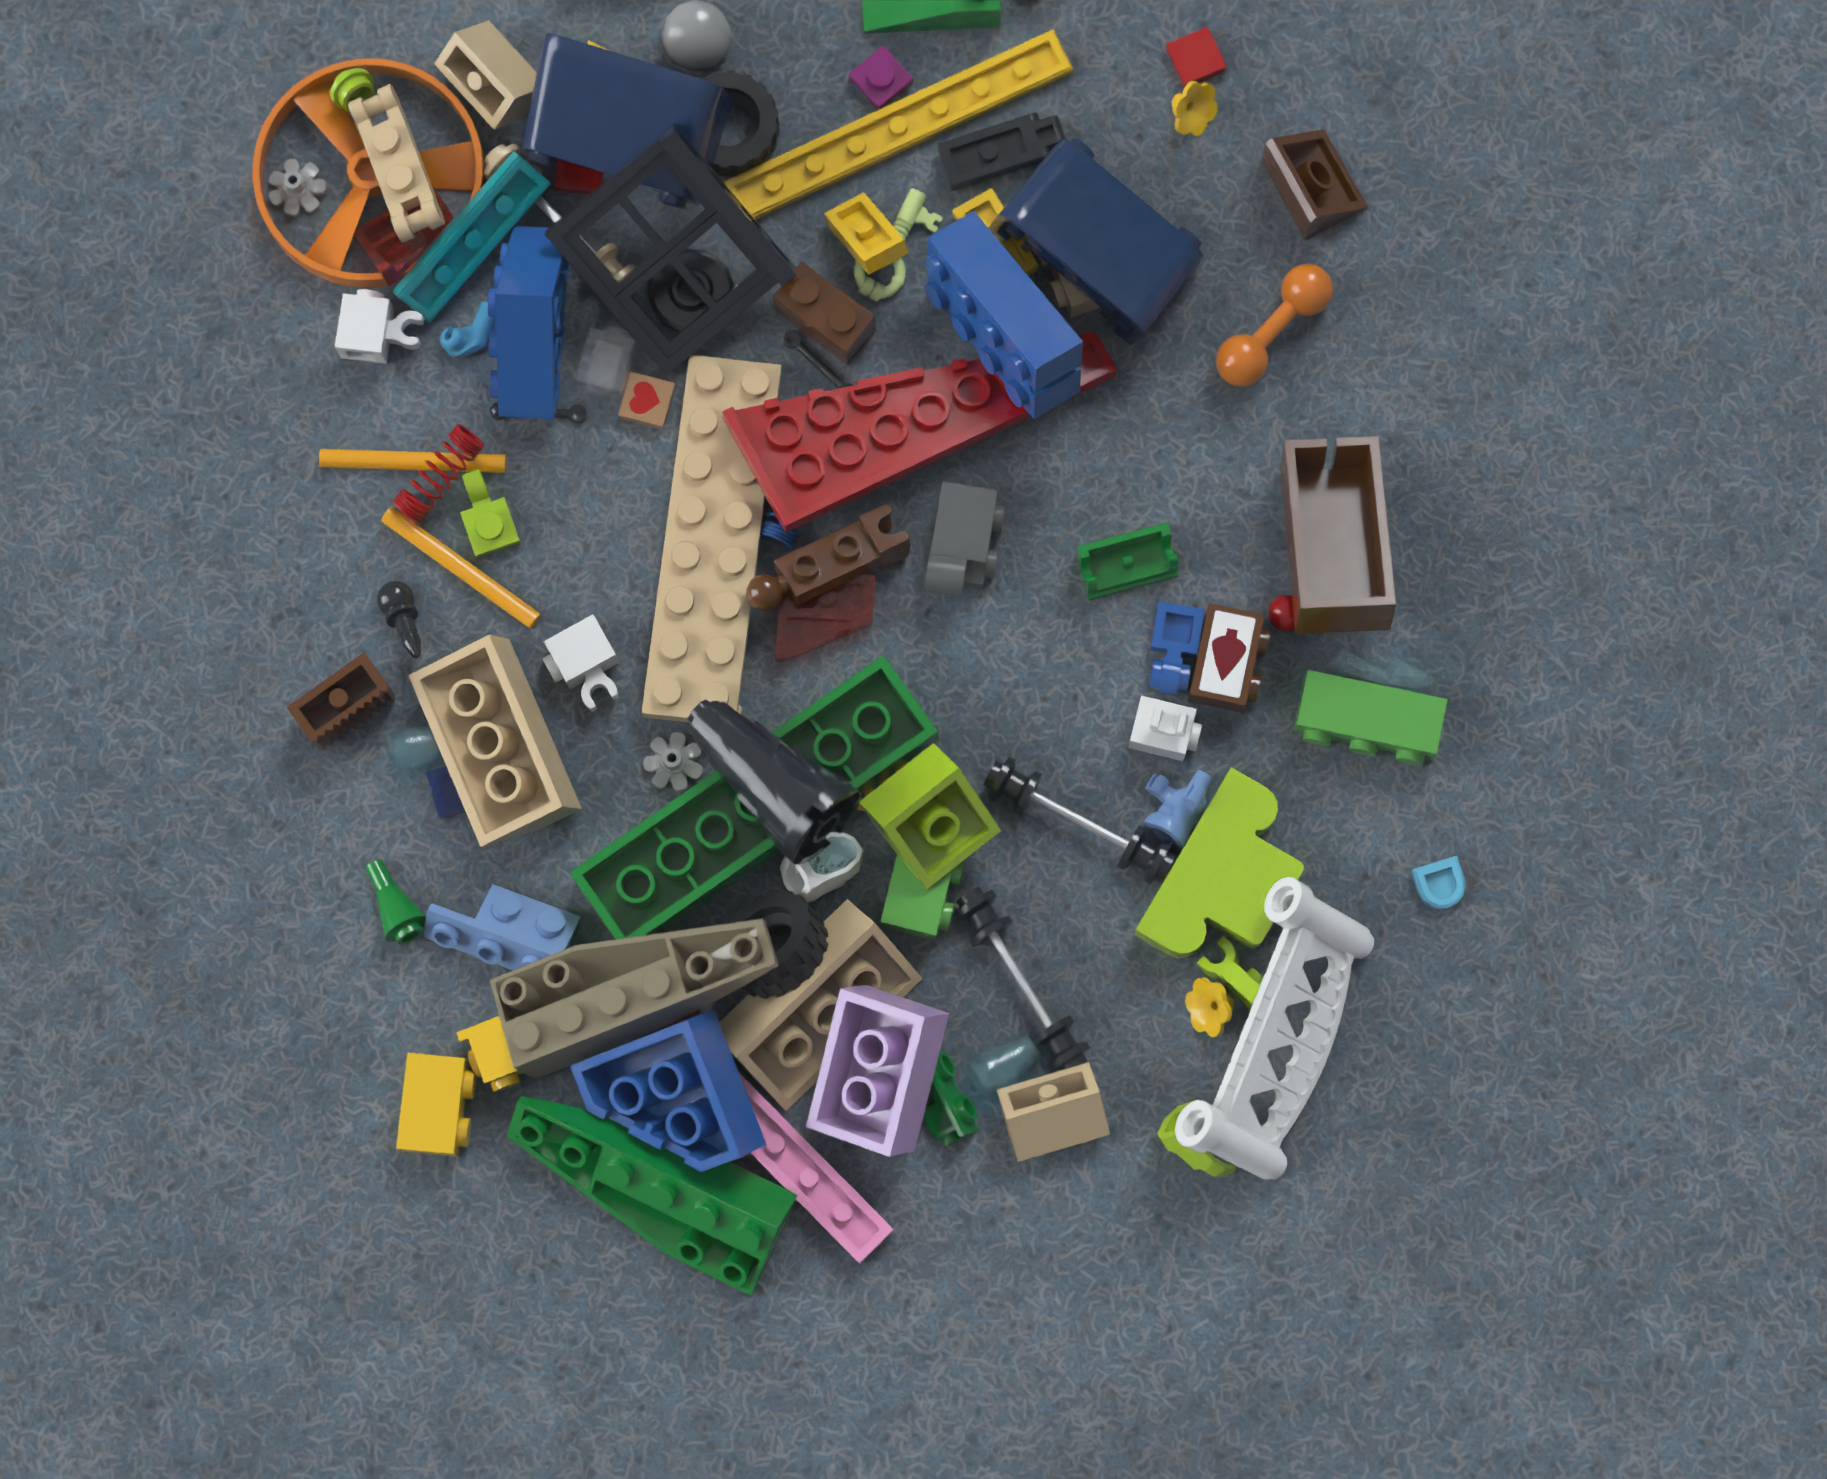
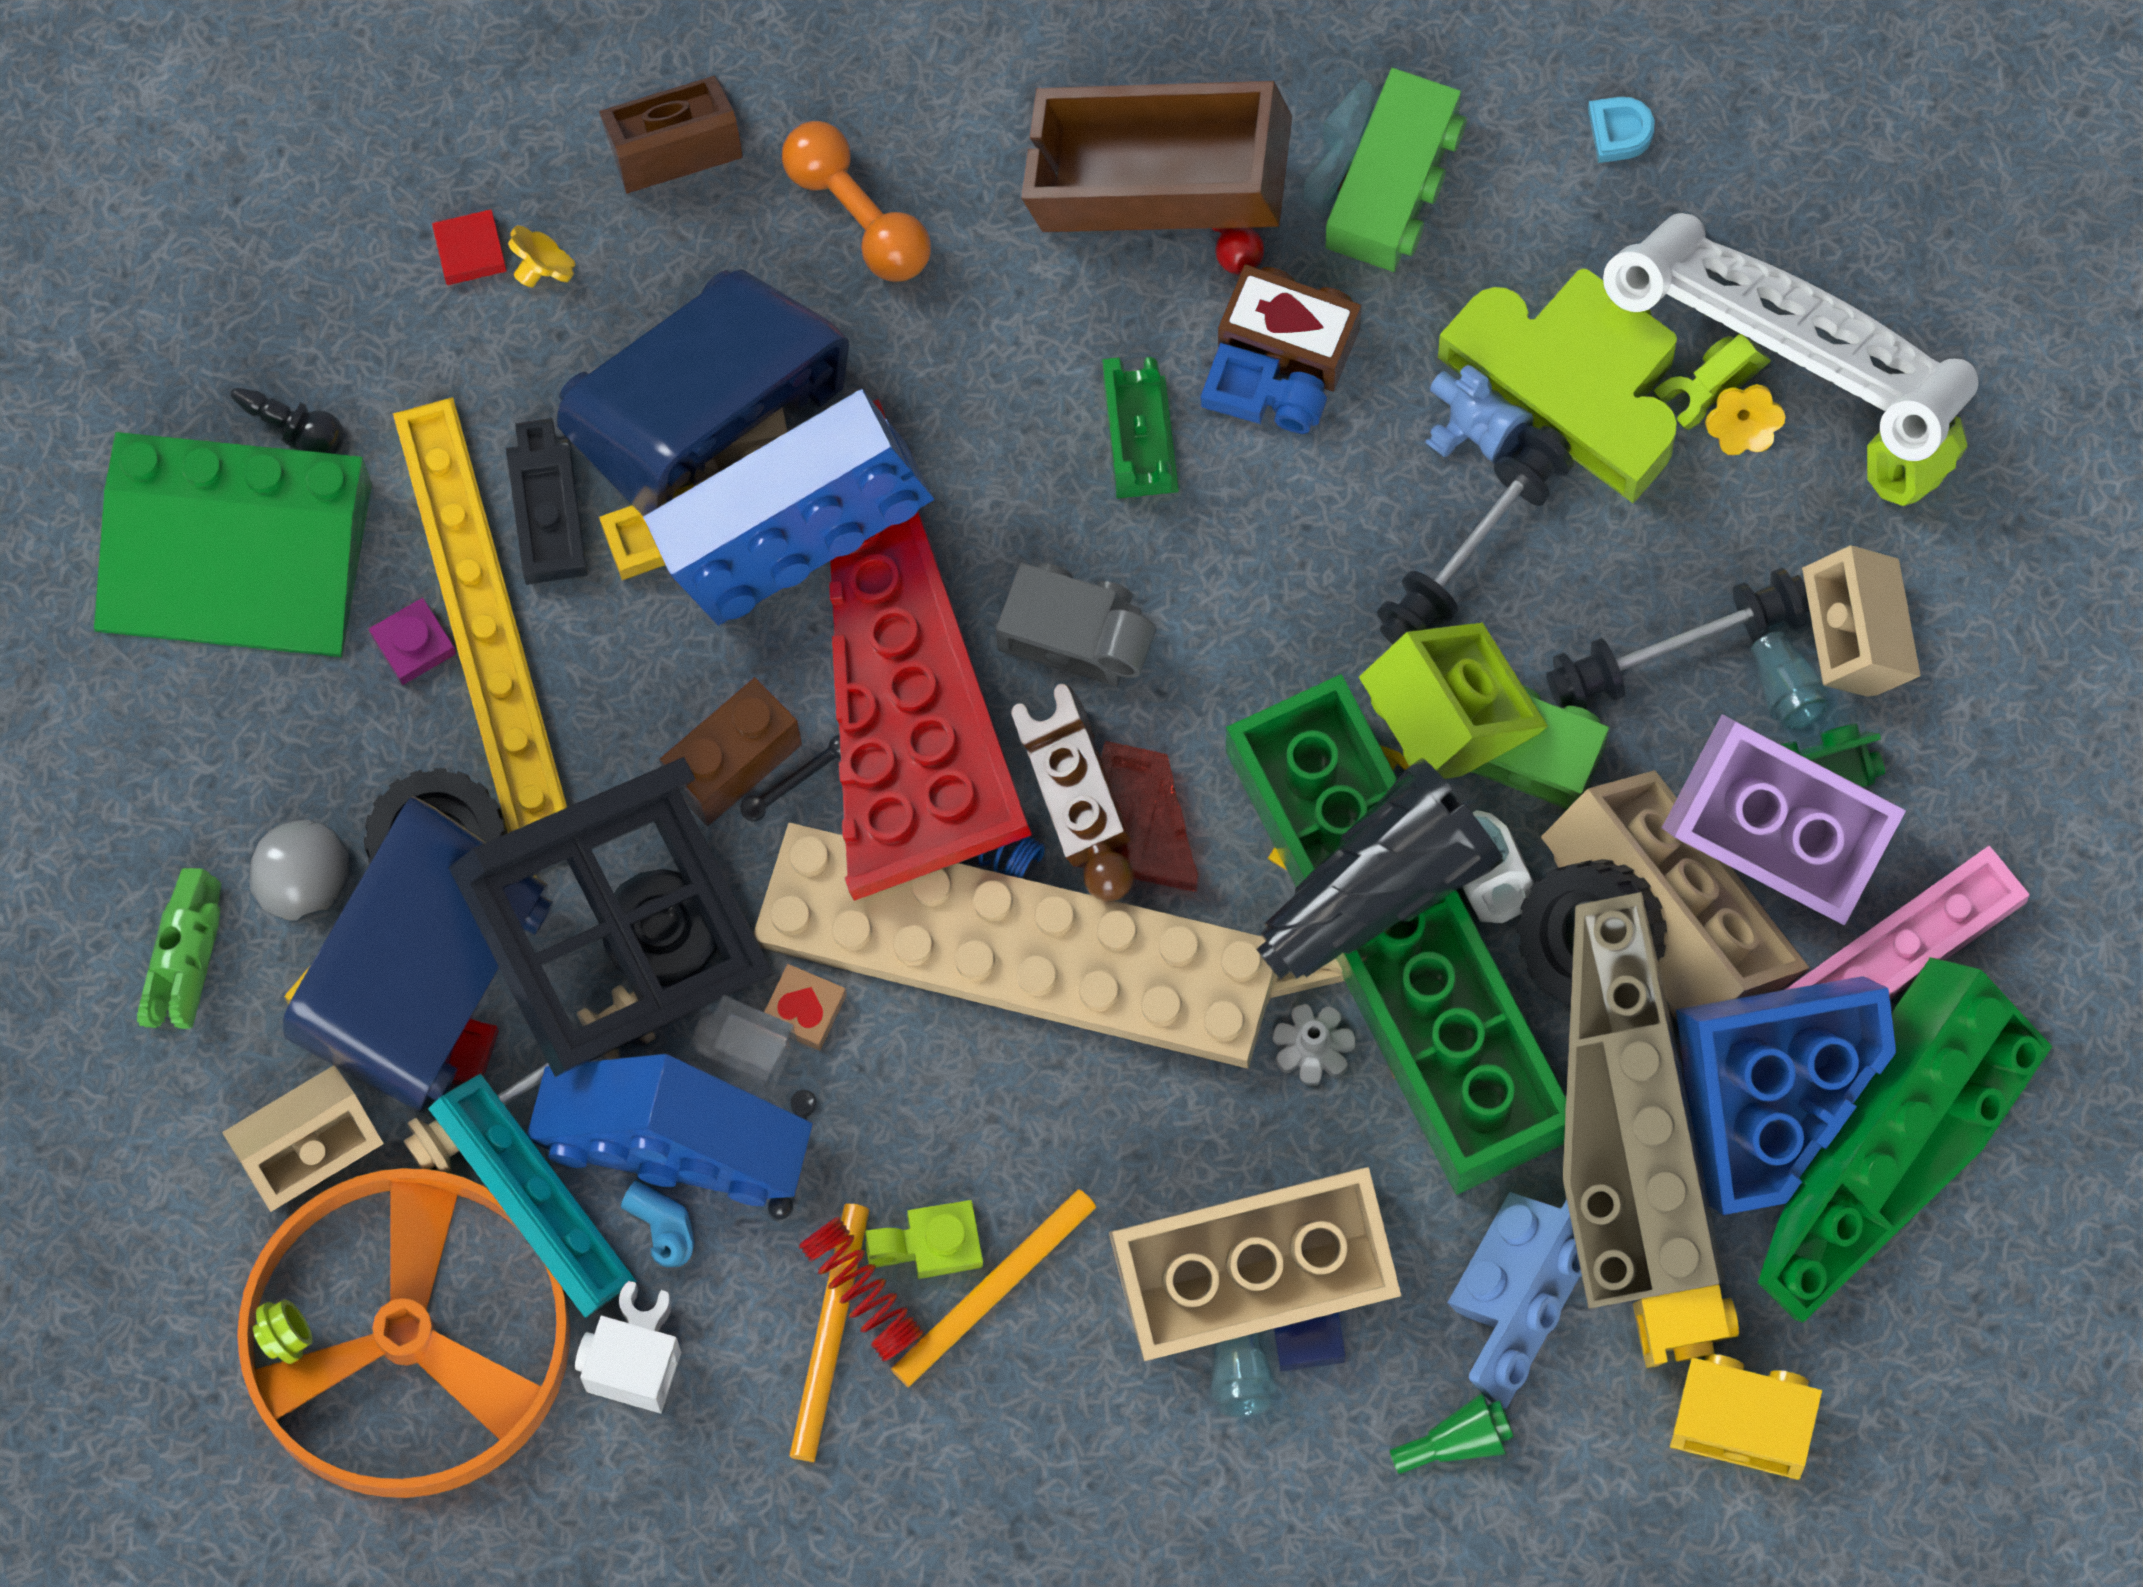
camera: 80 degrees left, 10 degrees down
light grey plant [269,159,327,217] -> none
reddish brown brick [286,652,396,751] -> none
tan plate [348,84,445,243] -> none
clear red wing [354,186,454,286] -> none
black bar [377,581,421,659] -> none
white brick [542,614,619,712] -> none
yellow plate [824,192,909,275] -> none
yellowish green piece [854,189,943,302] -> none
white brick [1128,695,1202,761] -> none

